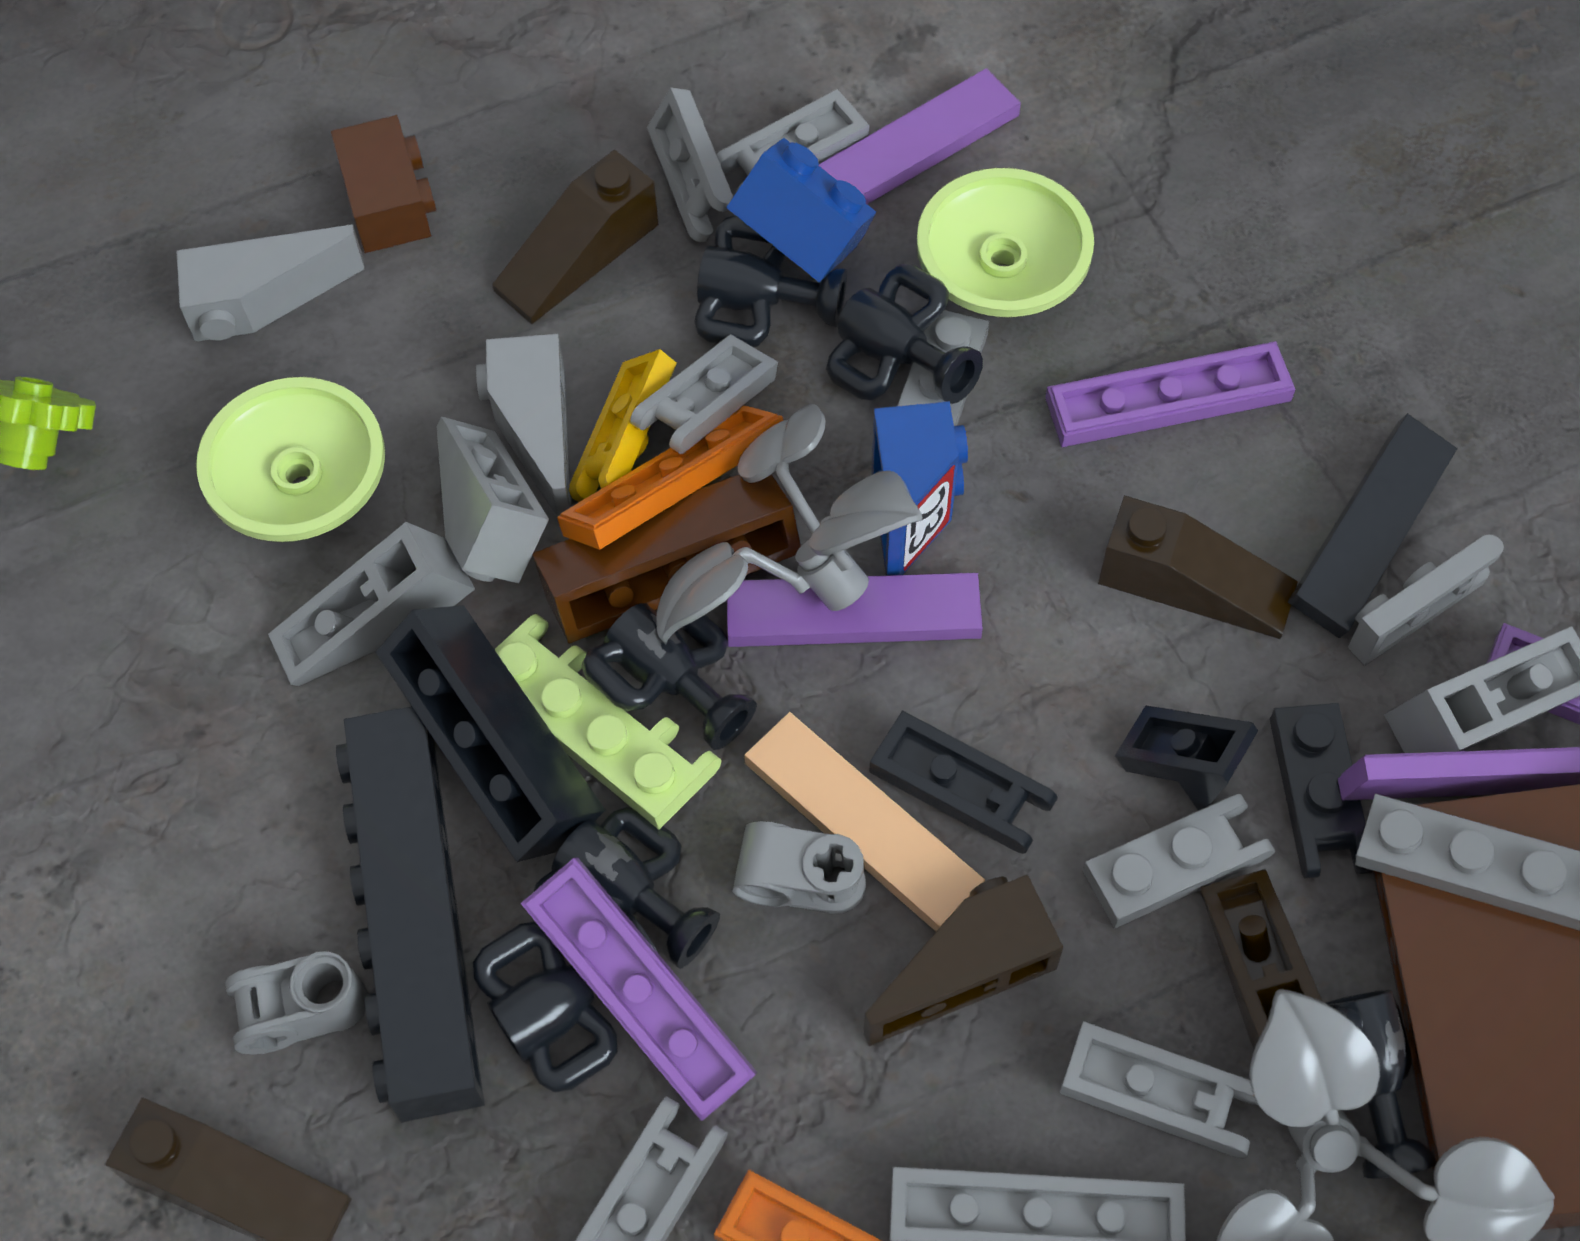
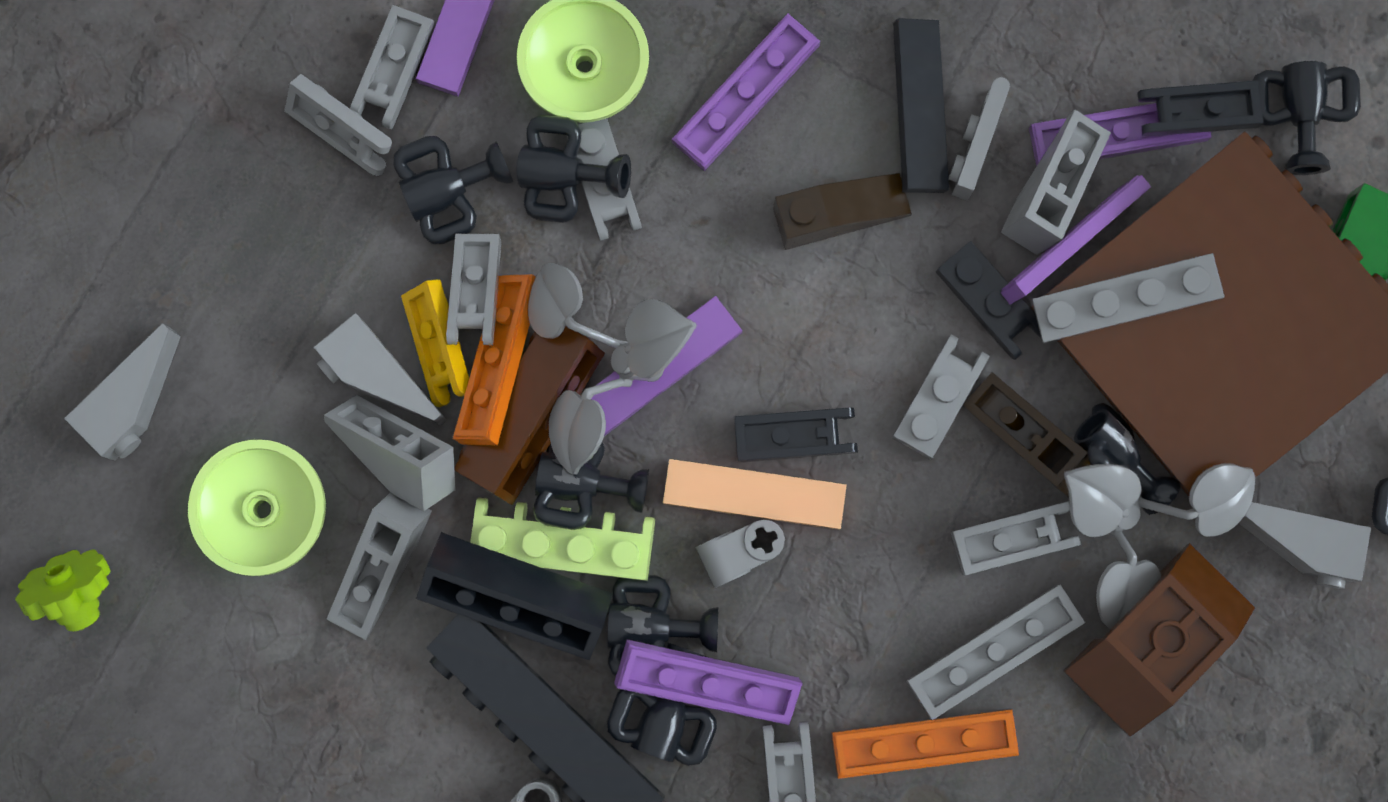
camera: 35 degrees left, 20 degrees up
reddish brown brick [331,115,437,253] -> none
dark brown slope [492,149,659,324] -> none
blue slope [726,138,876,282] -> none
dark brown slope [864,874,1064,1046] -> none
blue slope [871,401,968,576] -> none
black slope [1115,705,1258,811] -> none

